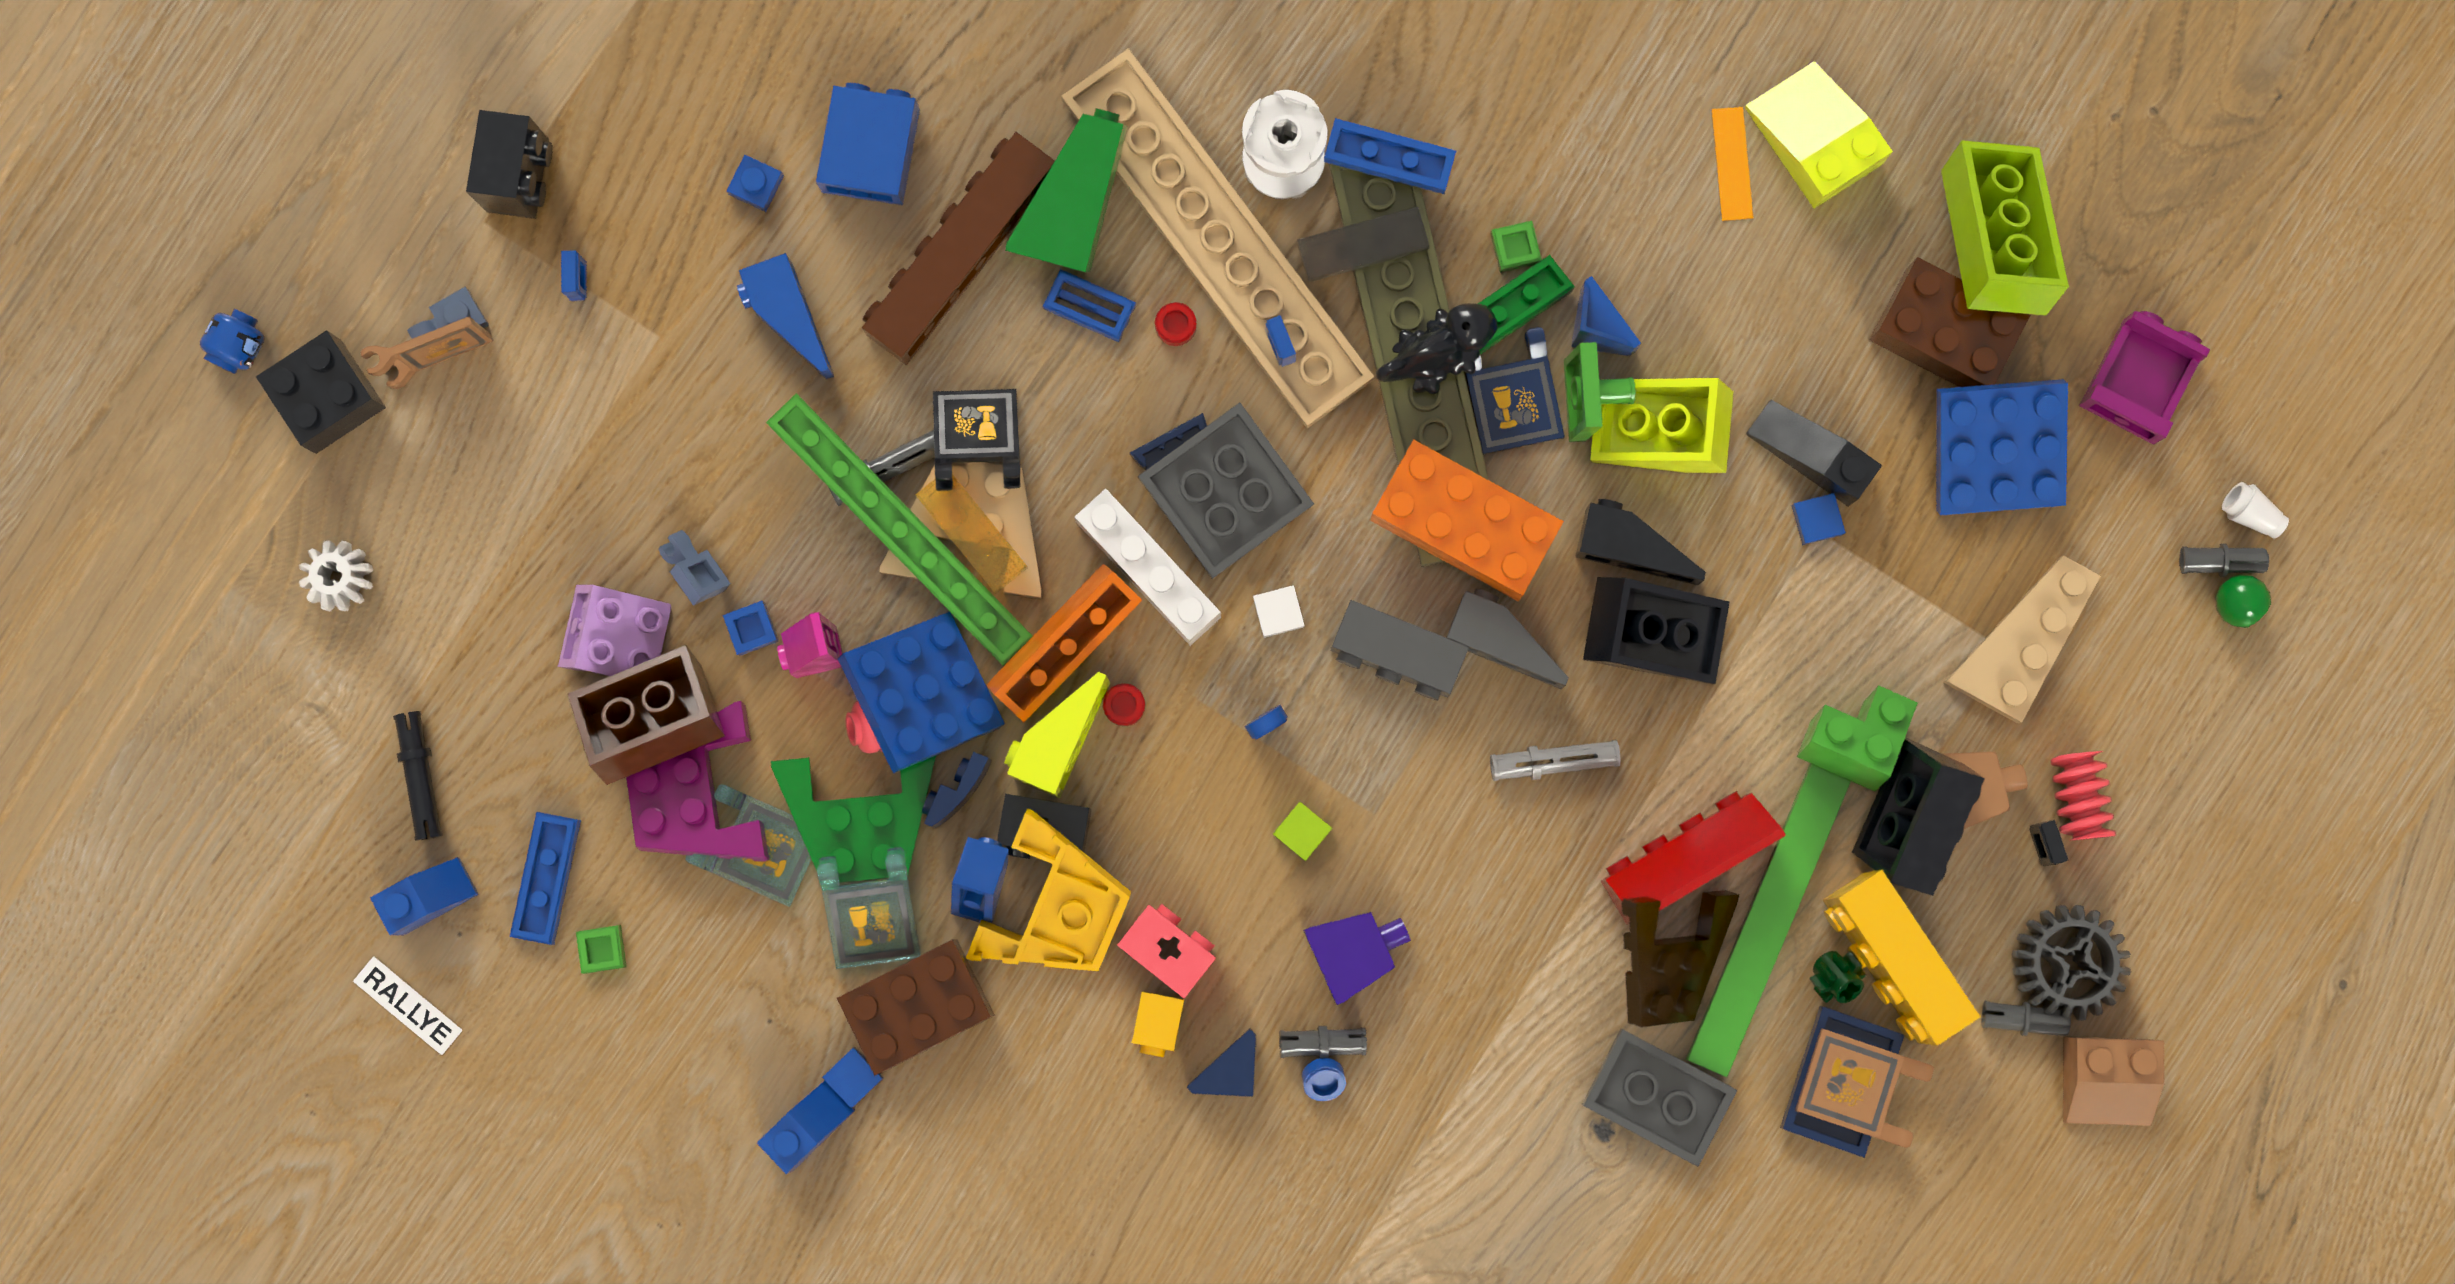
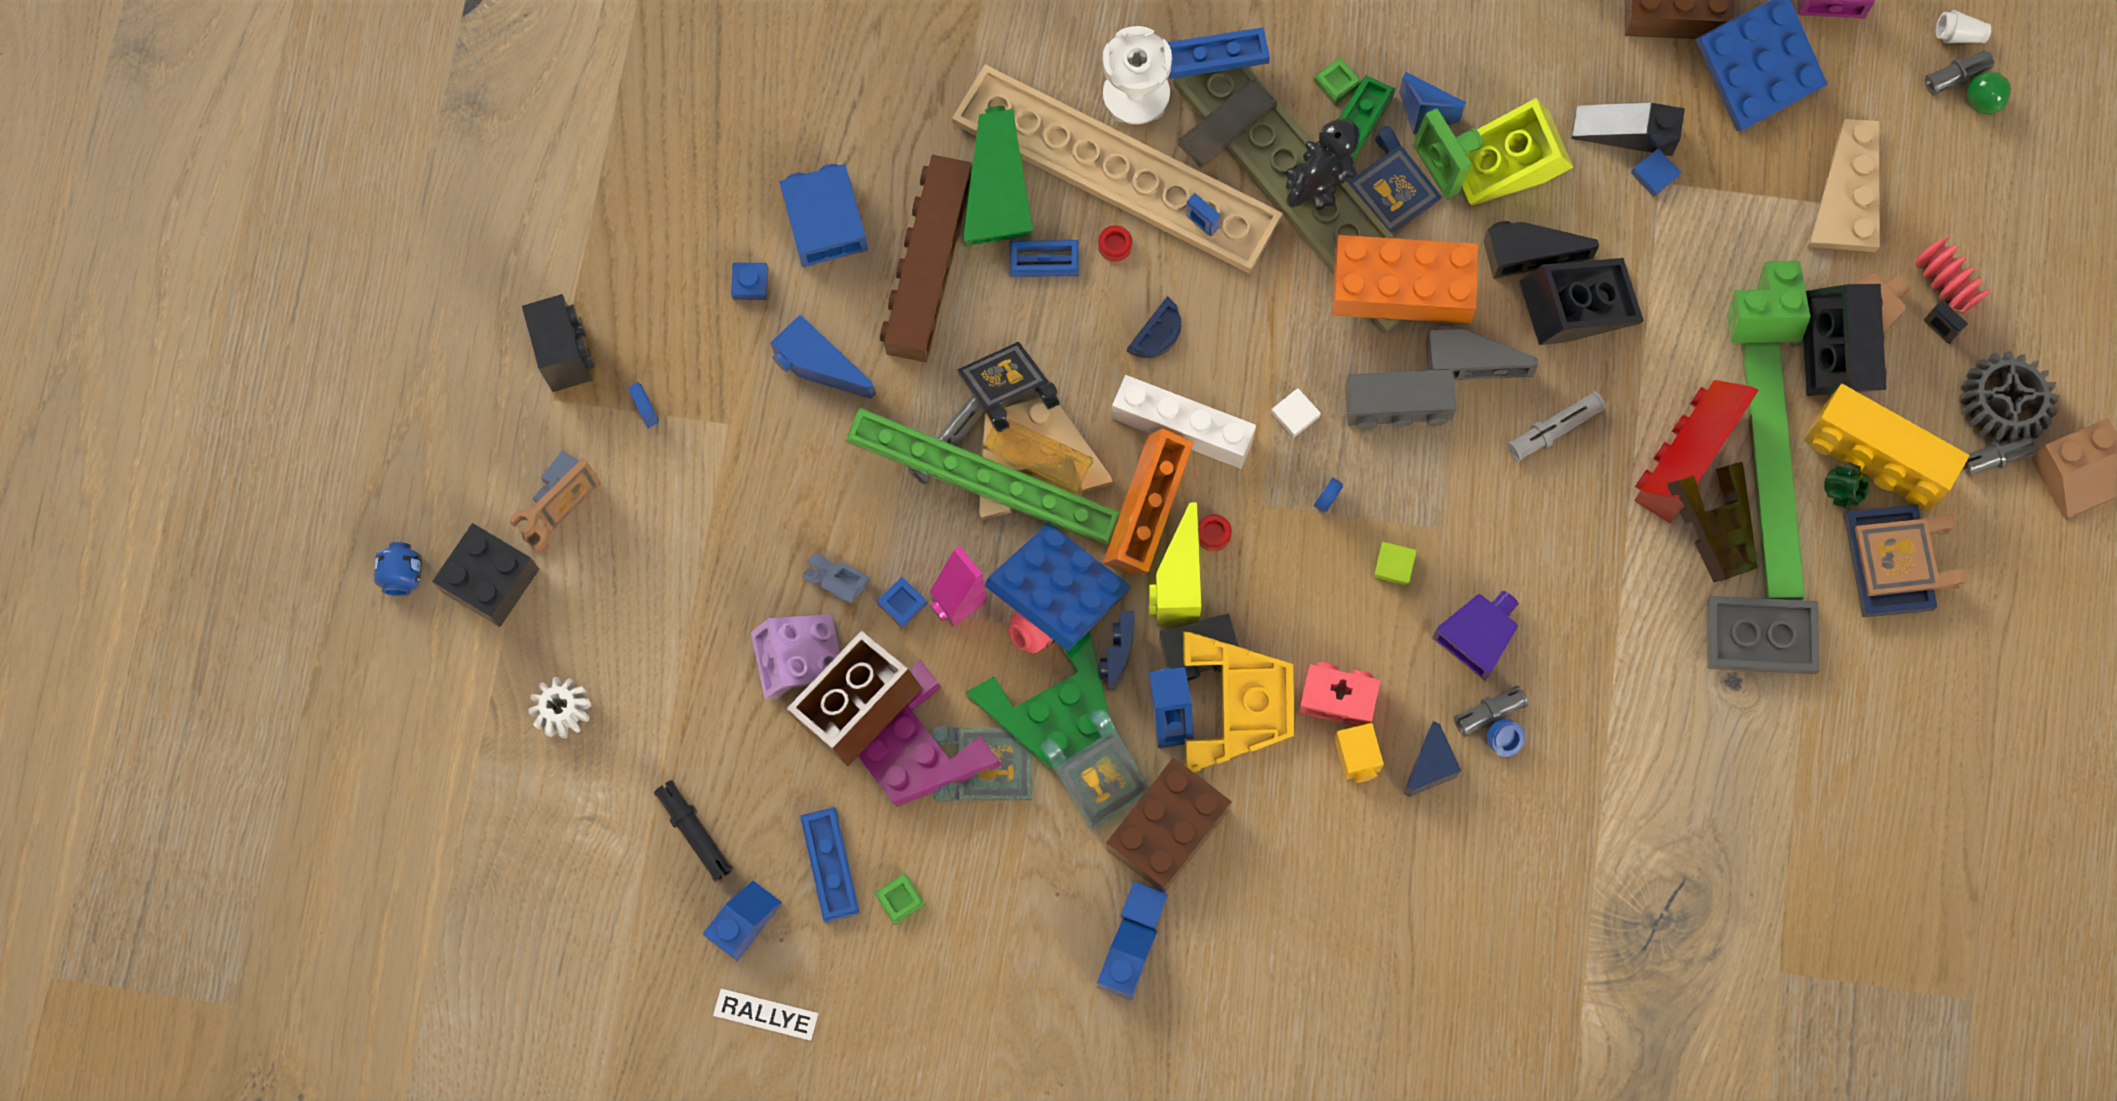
camera: 25 degrees left, 10 degrees down
dark grey plate [1138,403,1314,579] -> none

